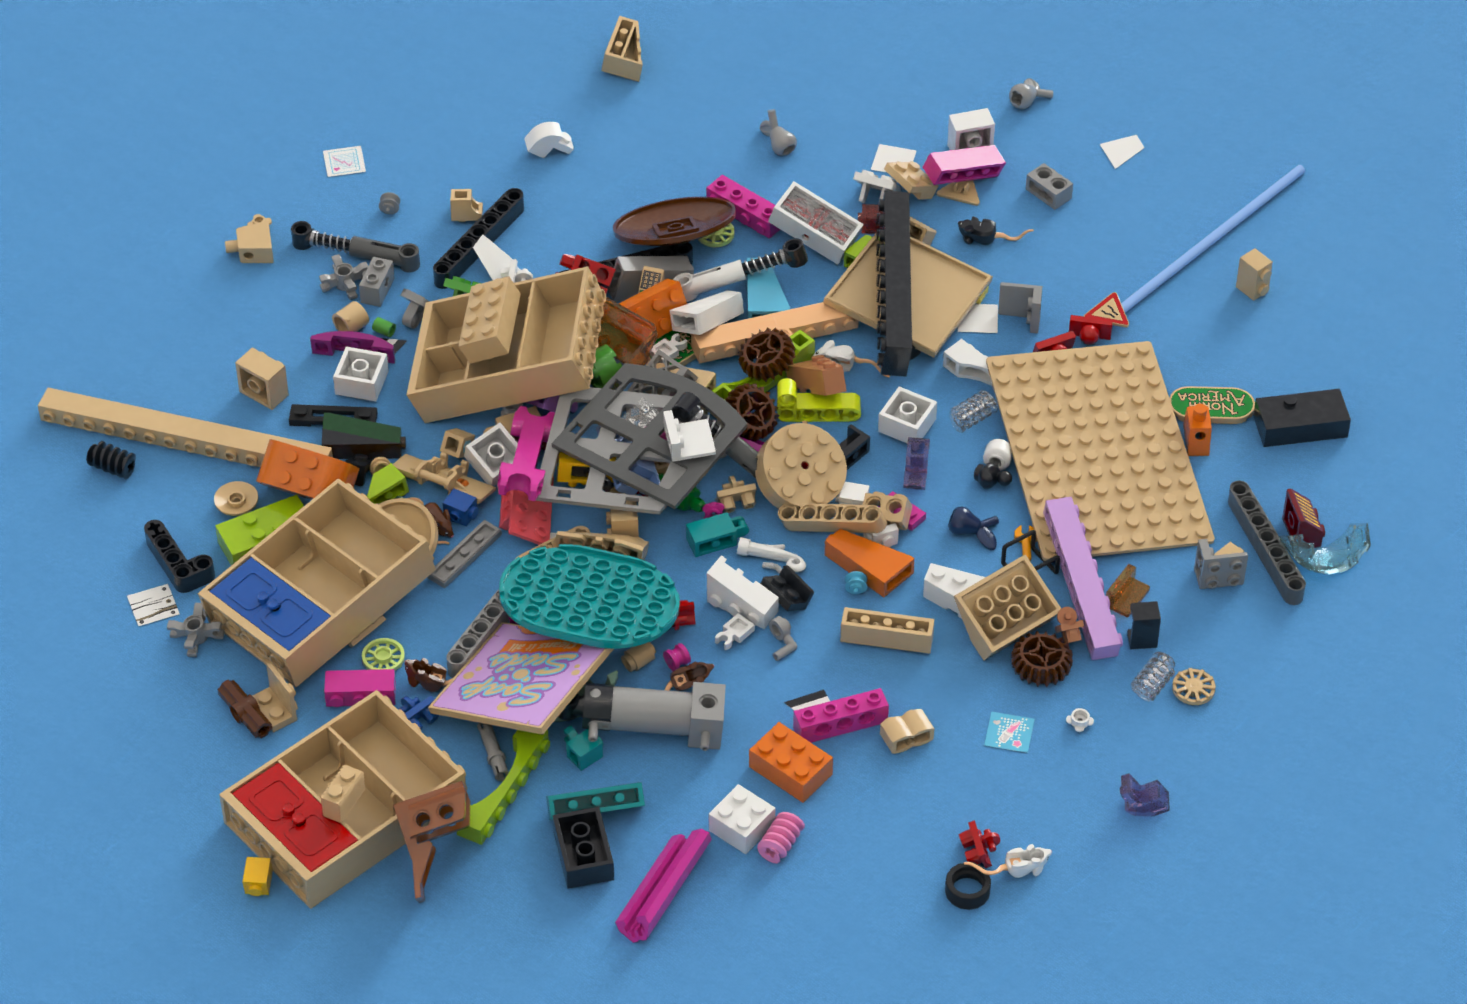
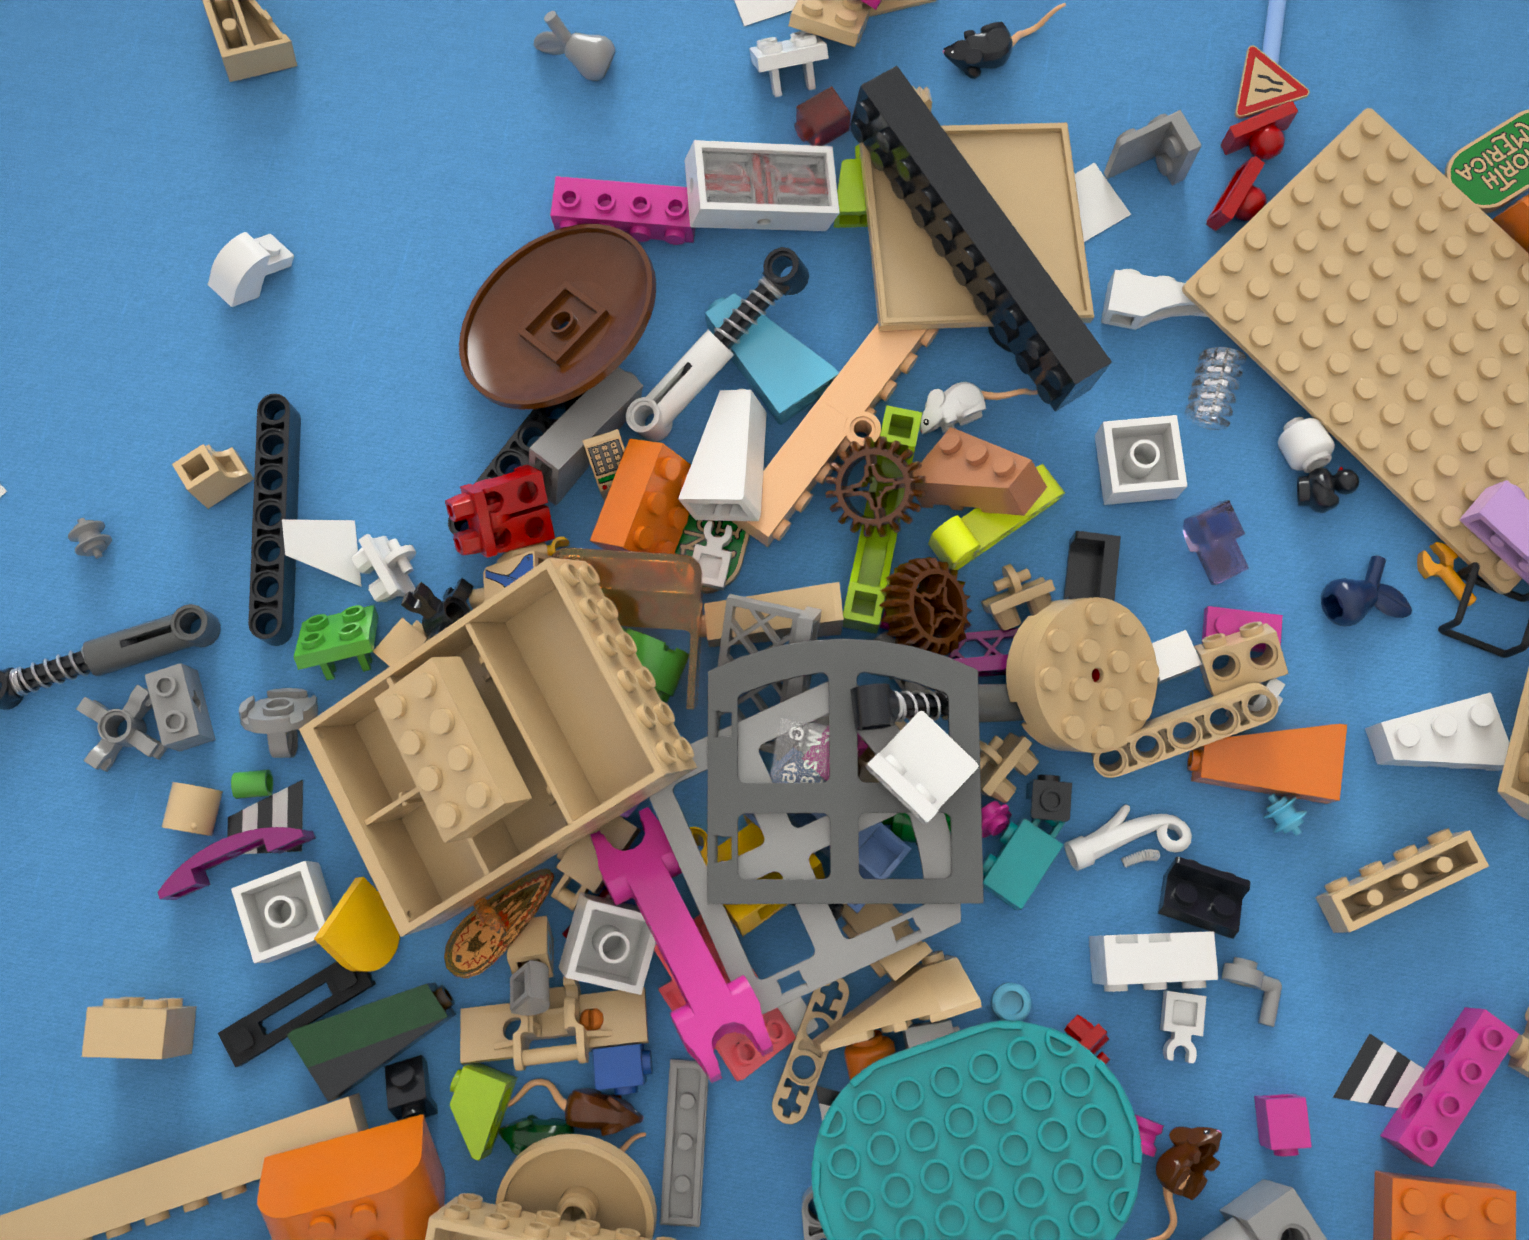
camera: 30 degrees left, 30 degrees up
tan plate [370,457,390,475] -> none
none -> yellow tile [314,877,400,972]
none -> clear orange shield [444,869,554,978]
none -> light grey brick [510,960,550,1016]
none -> black bracket [1026,775,1072,822]
none -> dark pink brick [1254,1094,1312,1156]

